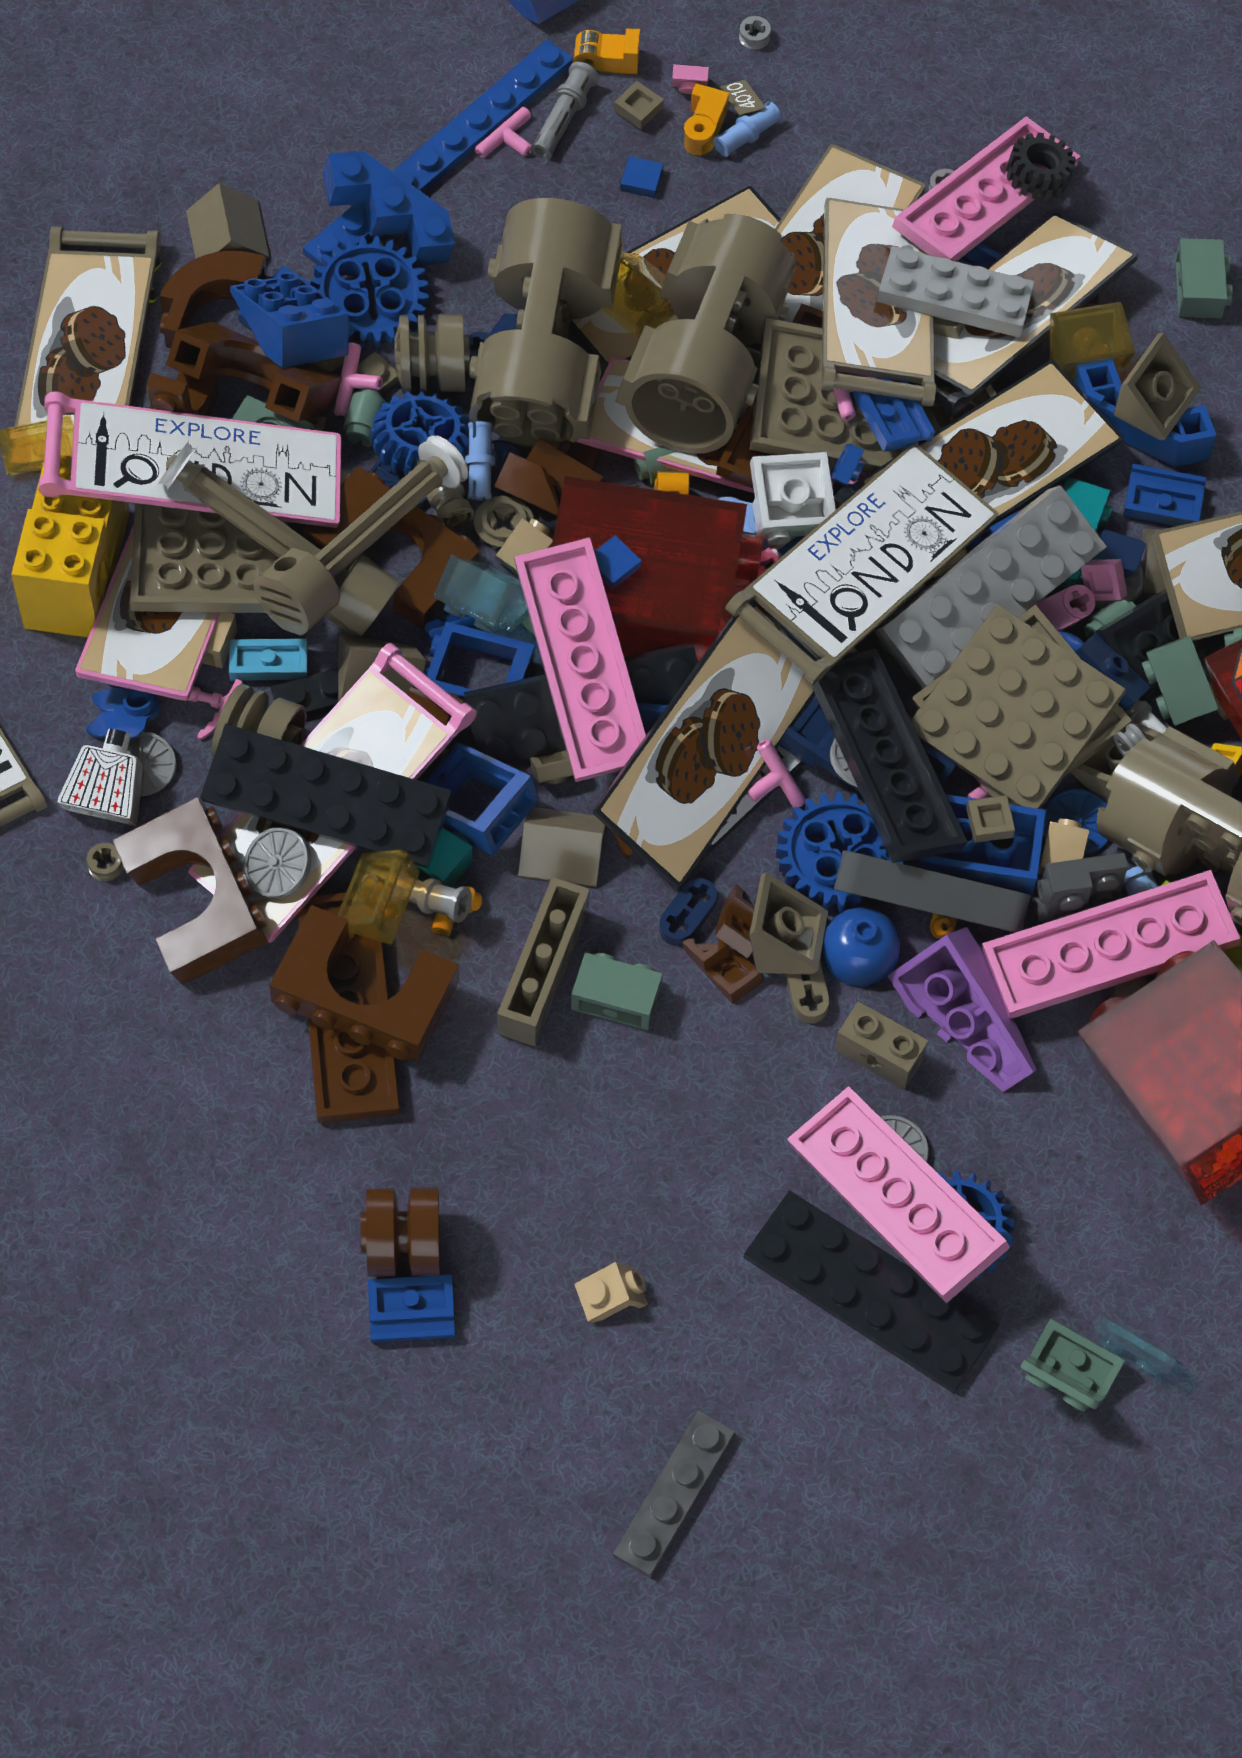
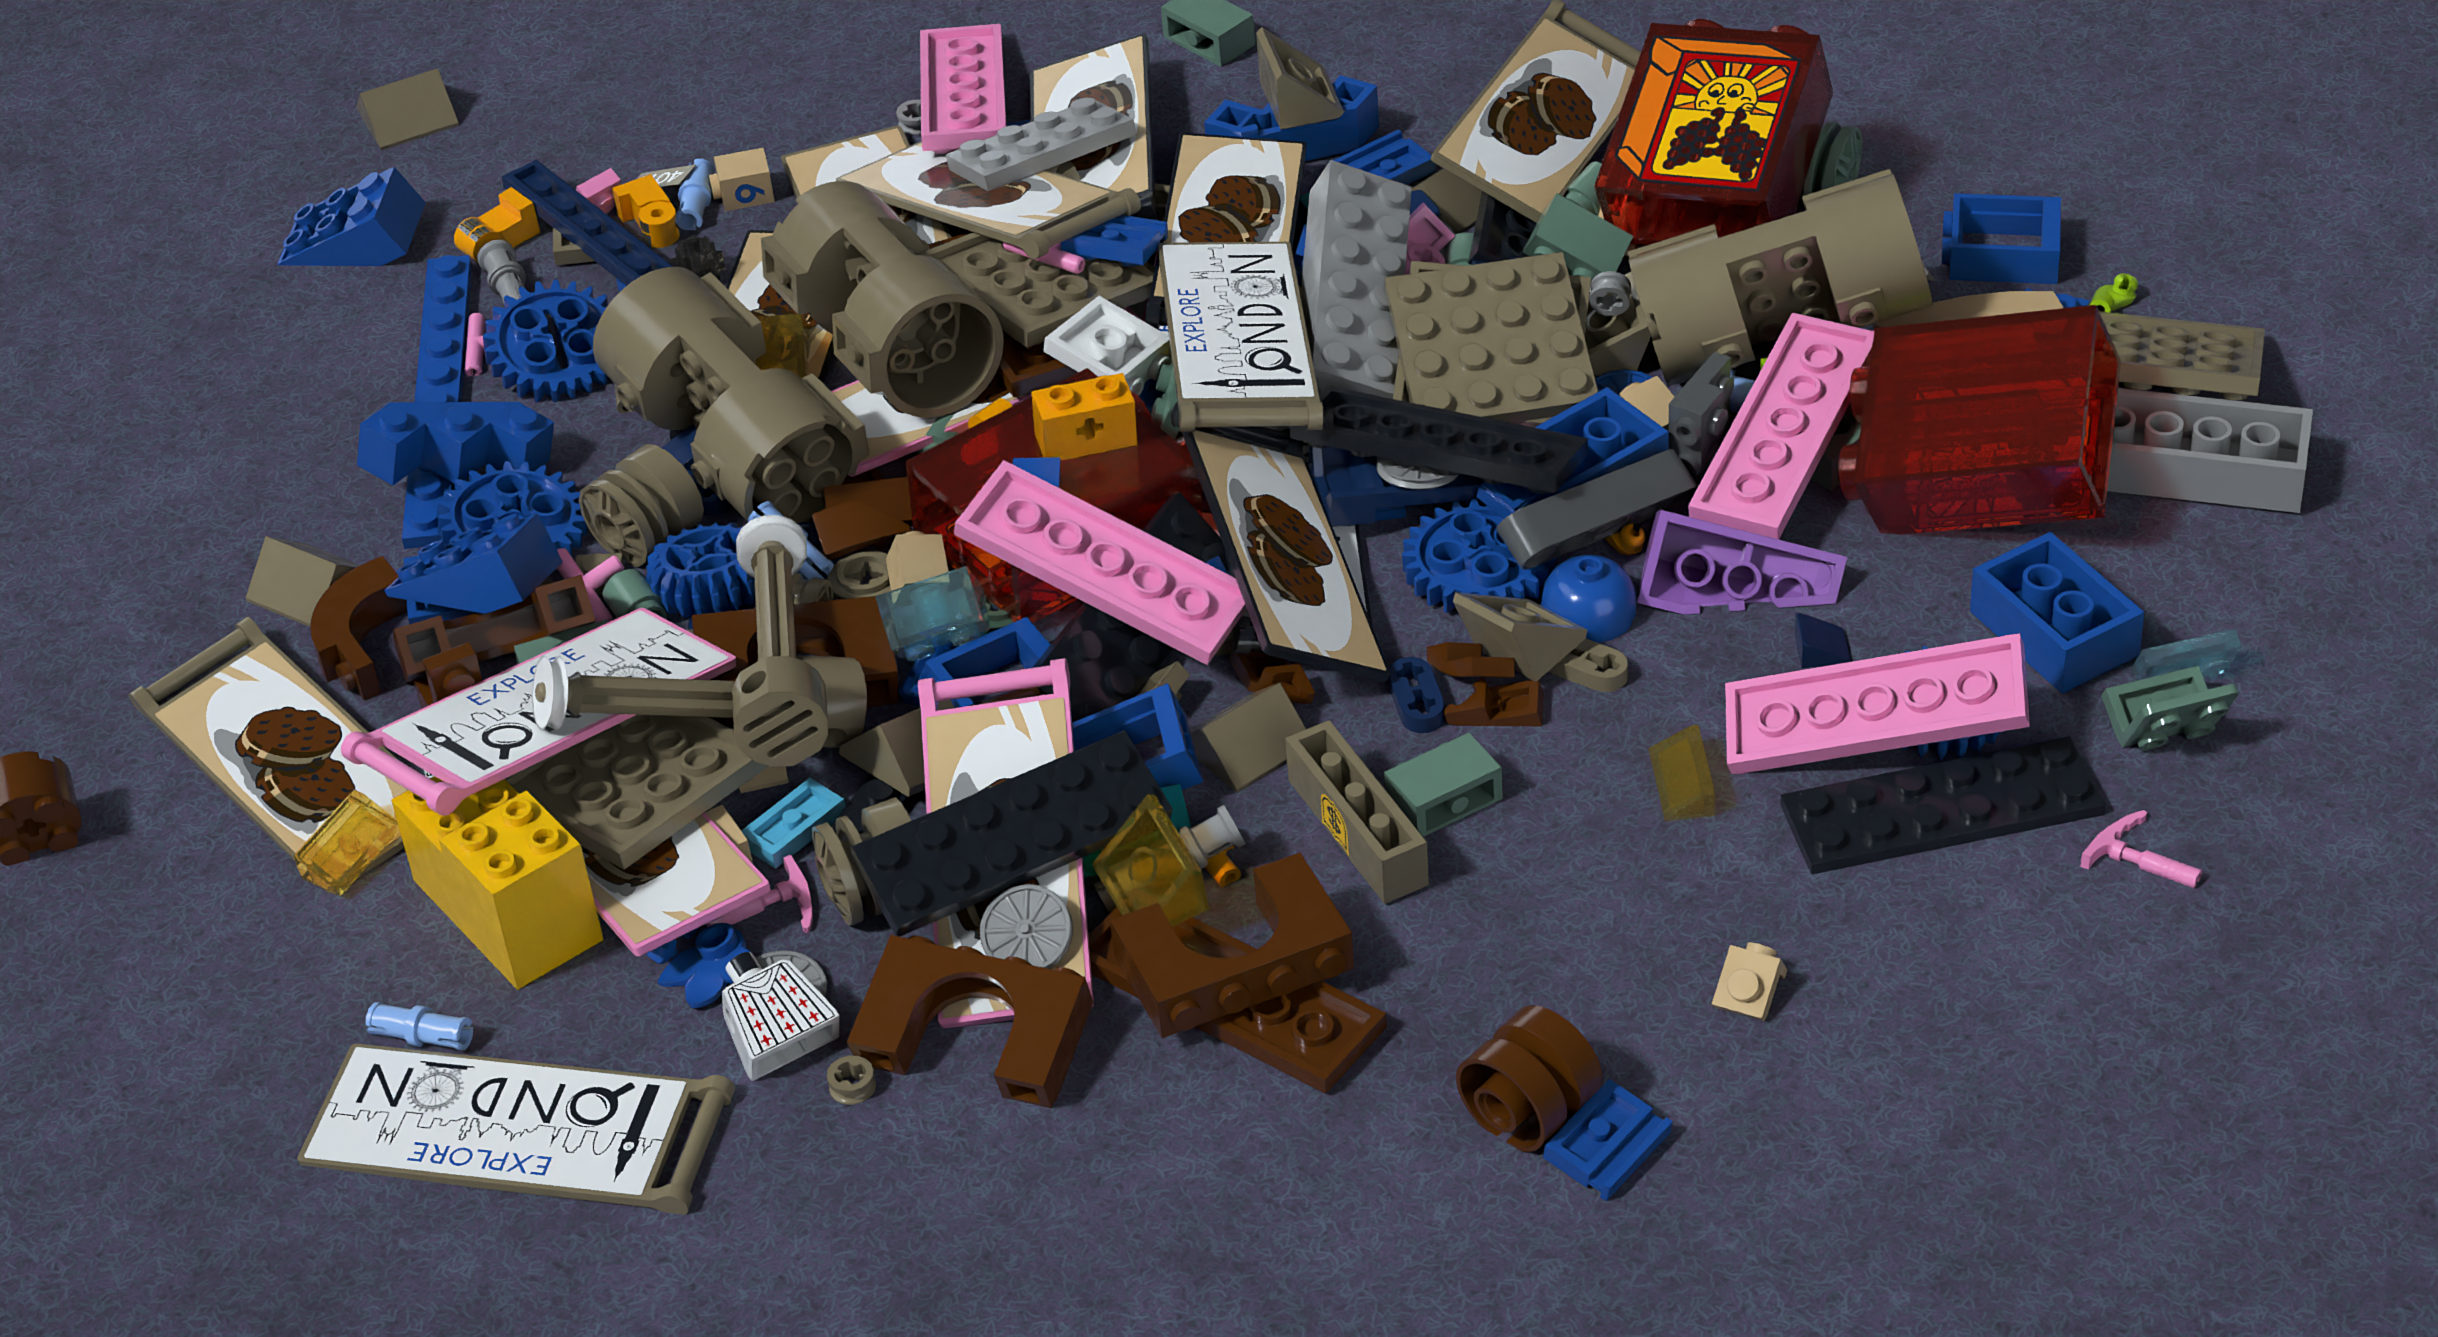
camera: 40 degrees left, 20 degrees down
flat silver plate [613,1411,735,1578] -> none
light grey bush [739,16,771,50] -> none
bright pink piece [747,739,806,808] -> none
blue plate [830,443,865,486] -> none
dark tan brick [835,1001,929,1090] -> none
dark tan plate [966,795,1015,843] -> none
black tyre [1006,132,1076,200] -> none
clear yellow slope [1050,302,1136,381] -> none
none -> blue gear [483,279,608,402]
none -> dark blue tile [502,159,673,286]
none -> clear smoke gear [669,235,726,280]
none -> tan brick [709,148,775,211]
none -> light orange brick [1031,373,1137,461]
none -> clear yellow slope [1649,724,1715,821]
none -> dark blue slope [1795,613,1850,668]
none -> blue brick [1970,531,2145,694]
none -> bright pink piece [2080,810,2202,889]

